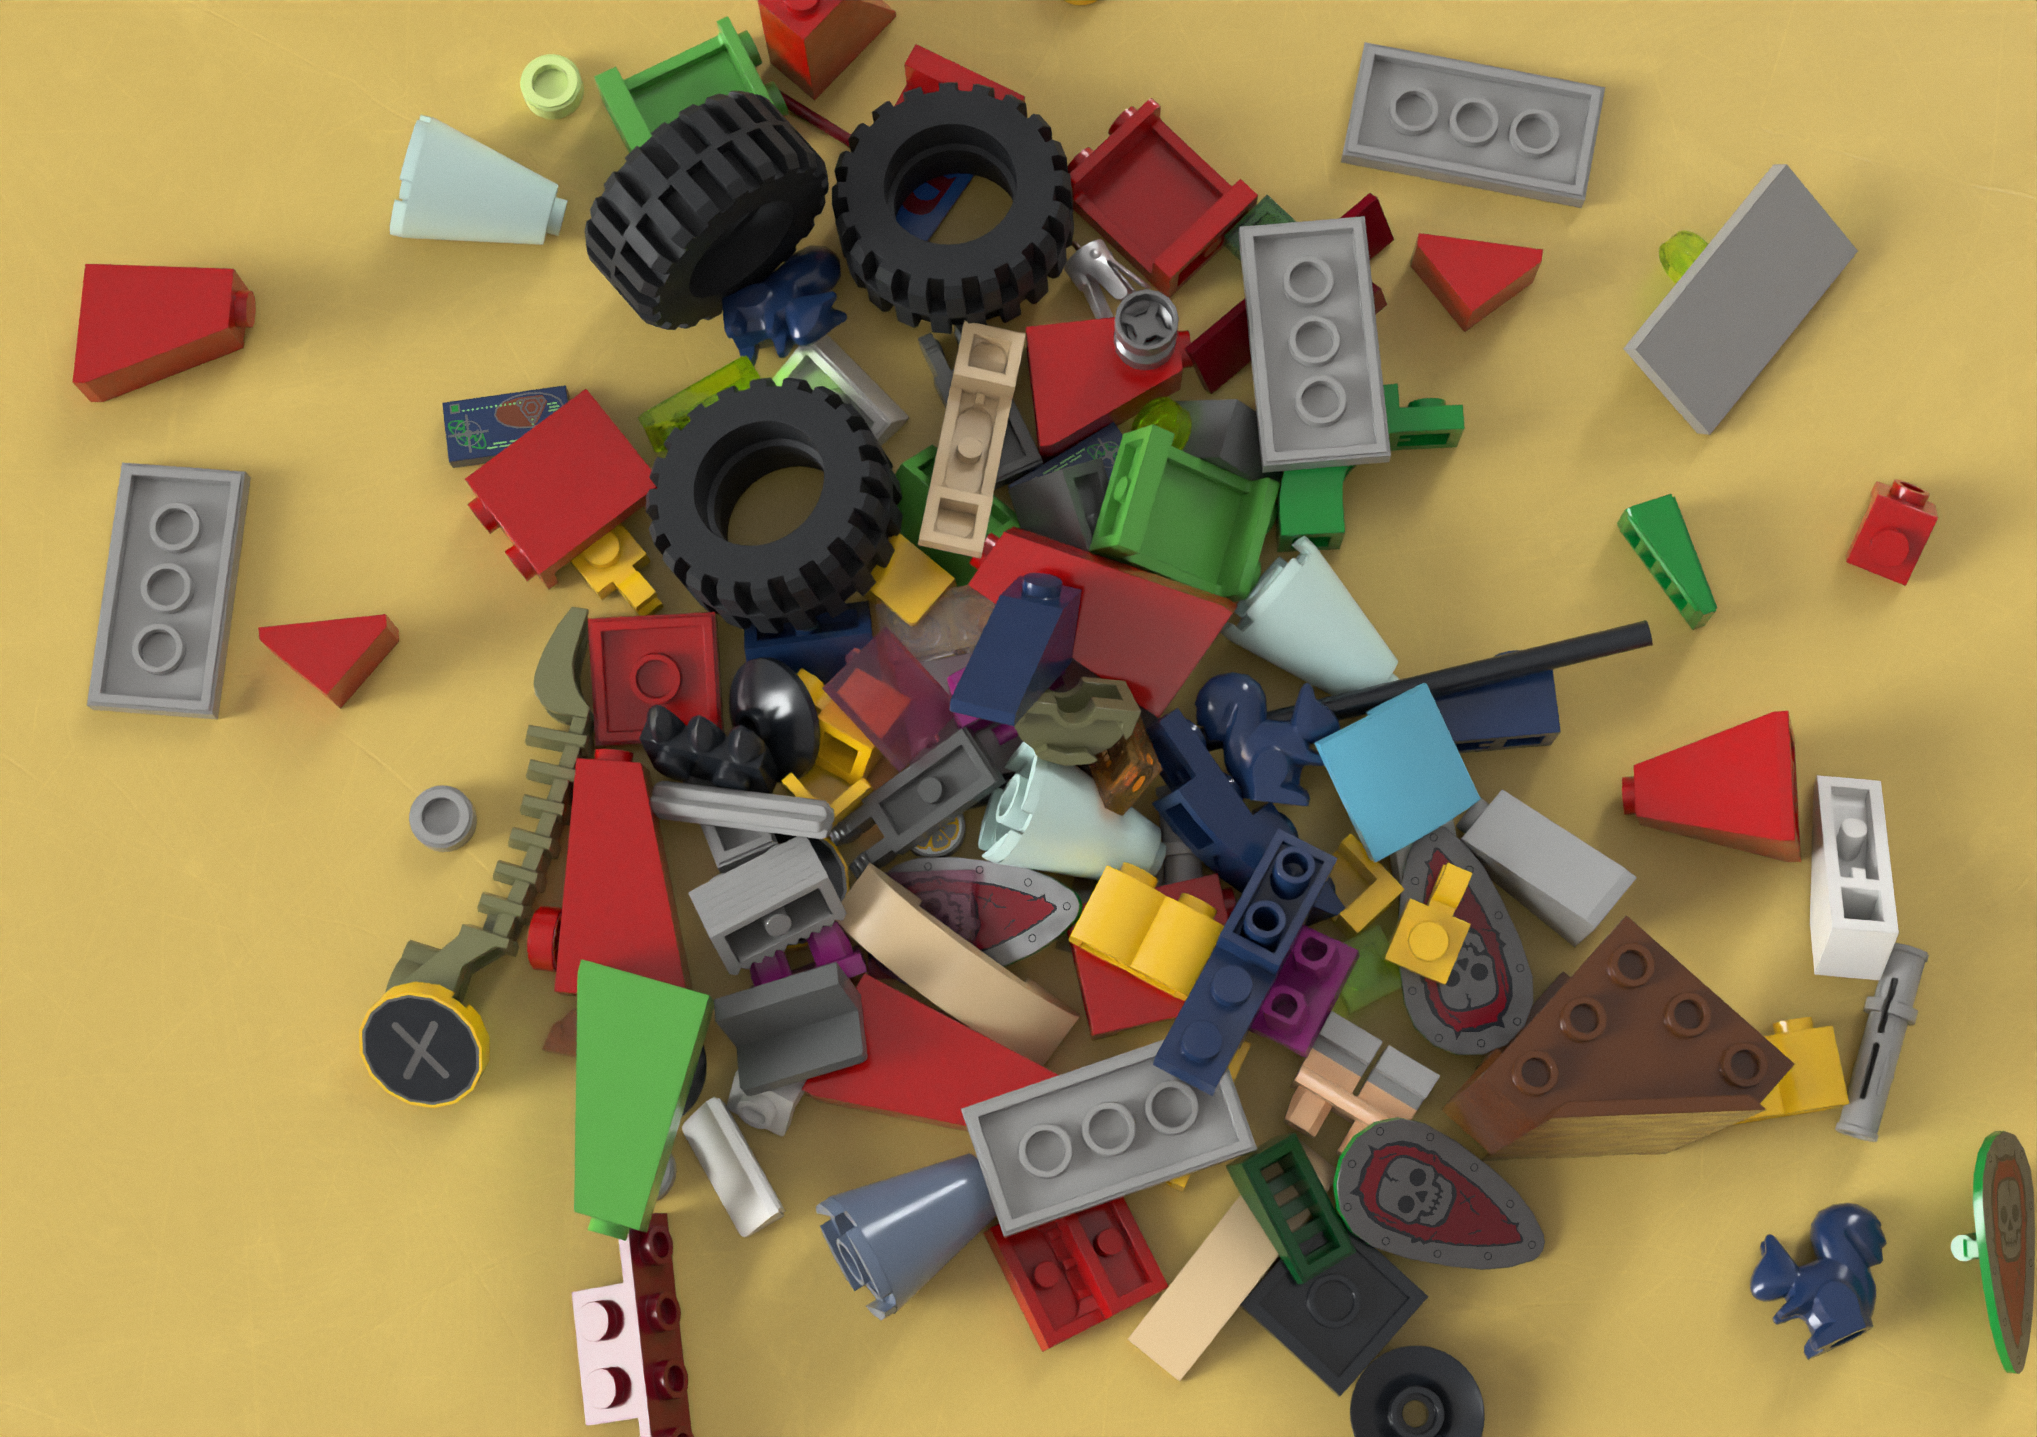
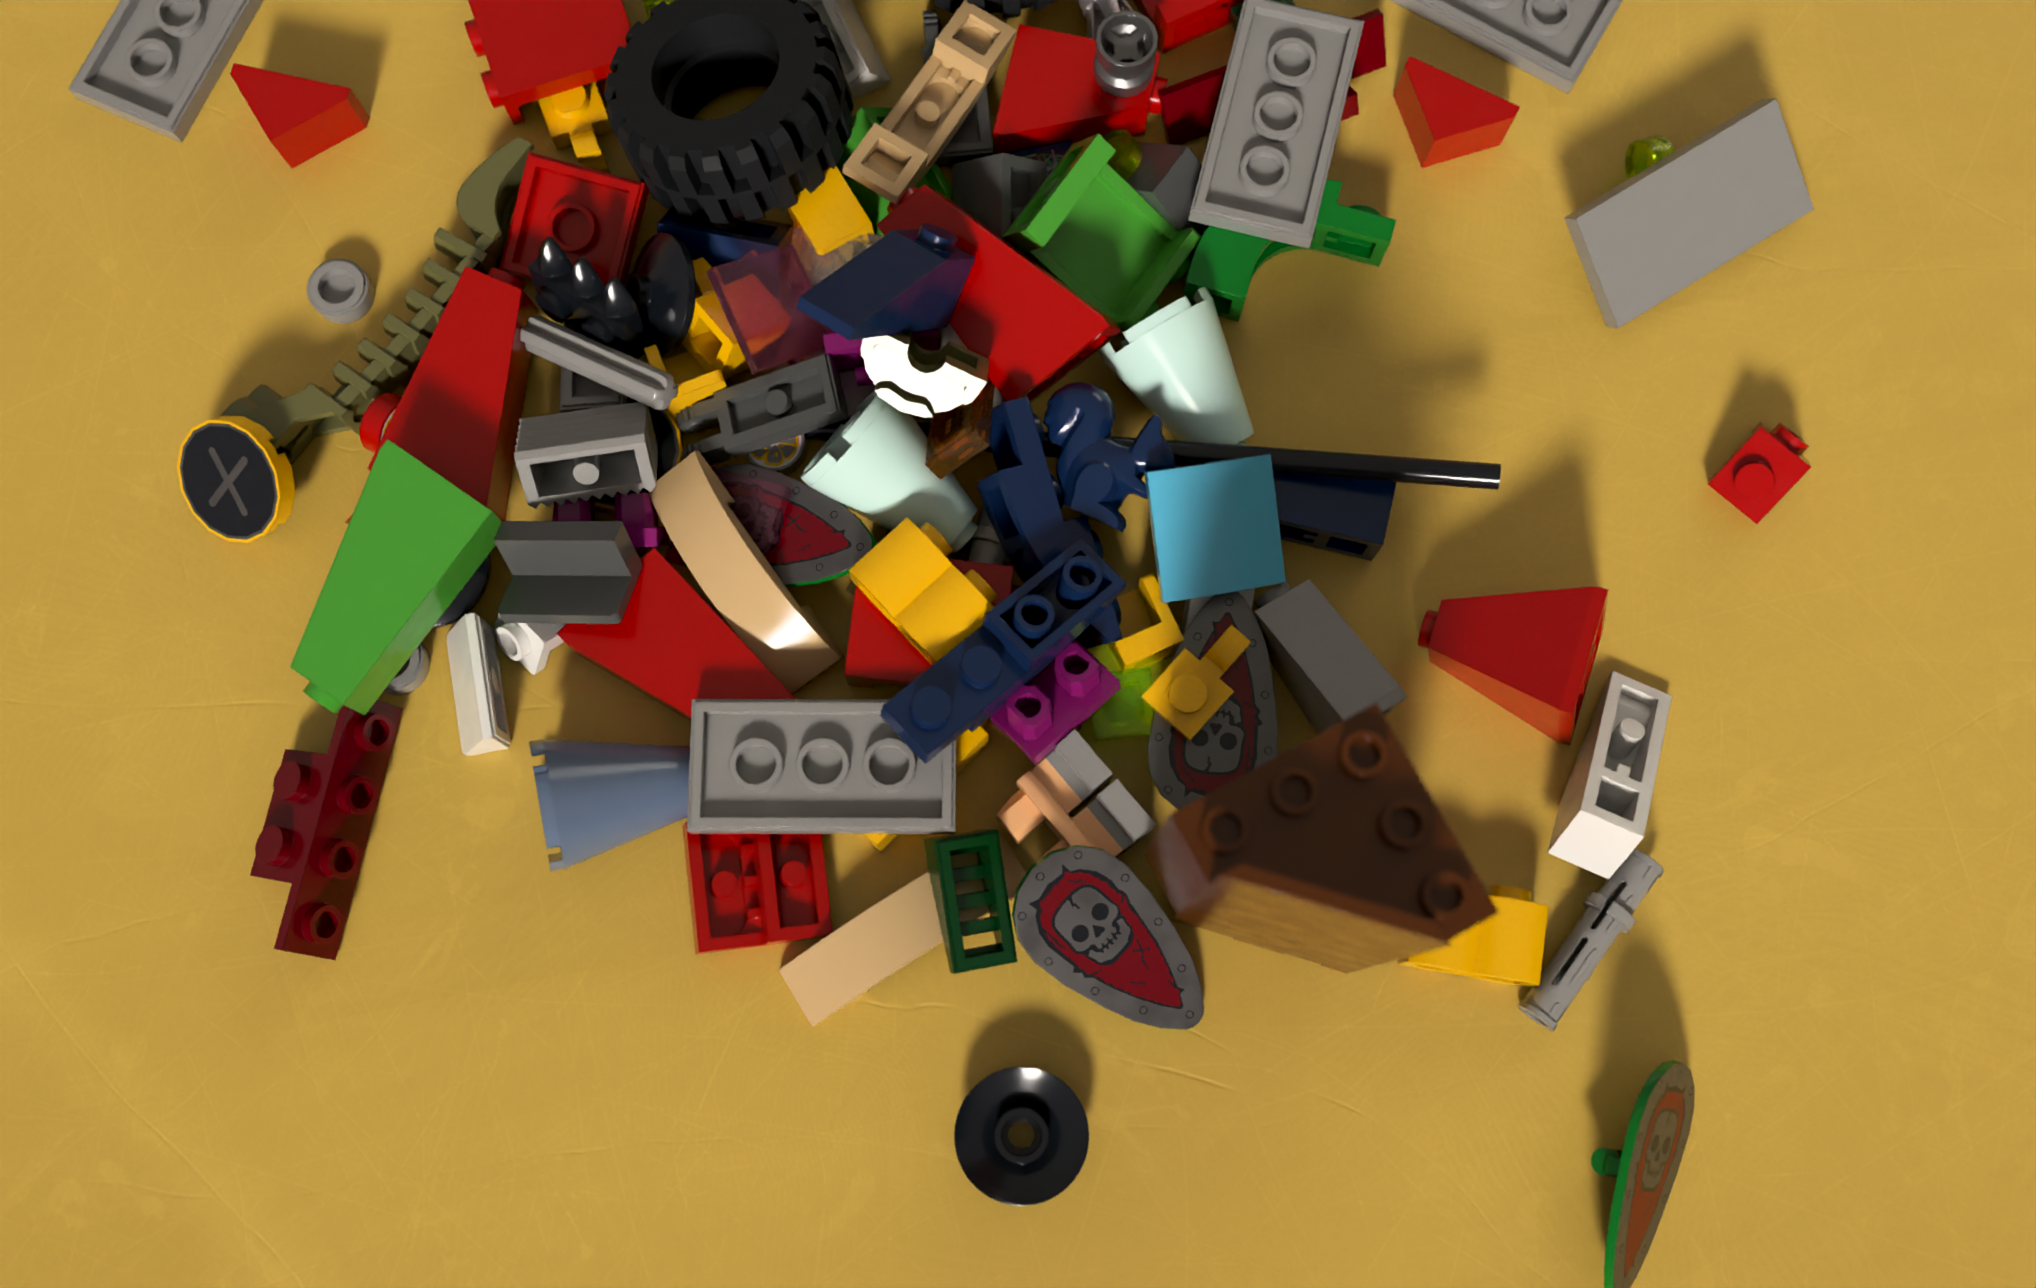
camera: 15 degrees right, 0 degrees up
black plate [1240,1214,1429,1397] -> none
green slope [1617,494,1717,630] -> none
dark blue animal [1750,1203,1887,1360] -> none

